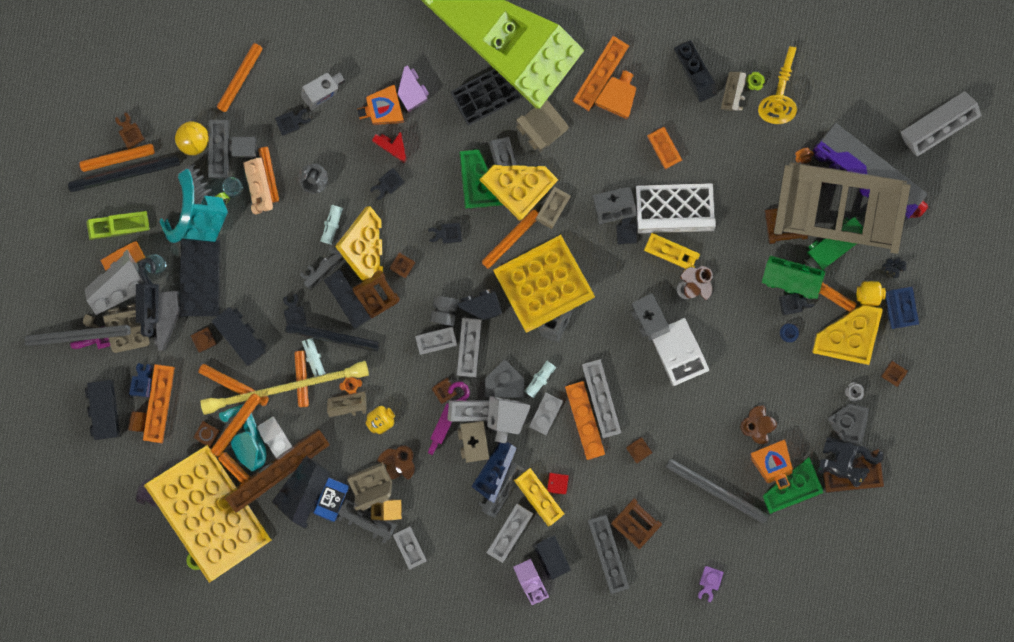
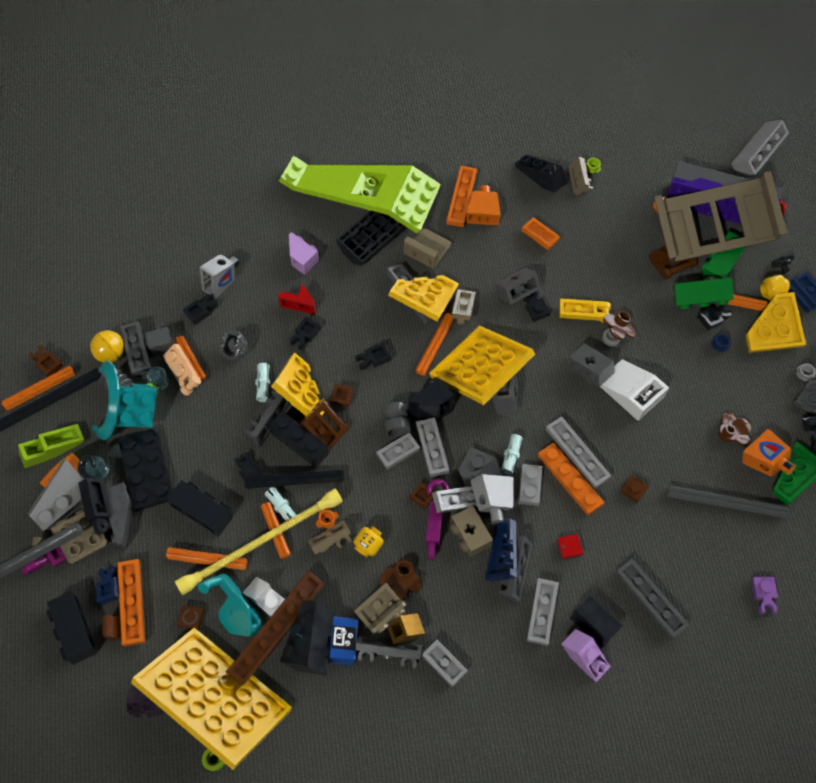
camera: 20 degrees left, 25 degrees down
reddish brown plate [191,327,217,353] -> none
orange axle [211,393,261,456] -> none
orange axle [217,43,263,112] -> none
orange axle [218,452,261,497] -> none
orange torso [357,85,404,125] -> none
green wing [459,150,503,209] -> none
yellow plate [514,468,564,526] -> none
reddish brown plate [611,498,662,550] -> none
white fence [636,183,716,233] -> none
yellow dish [758,46,797,124] -> none

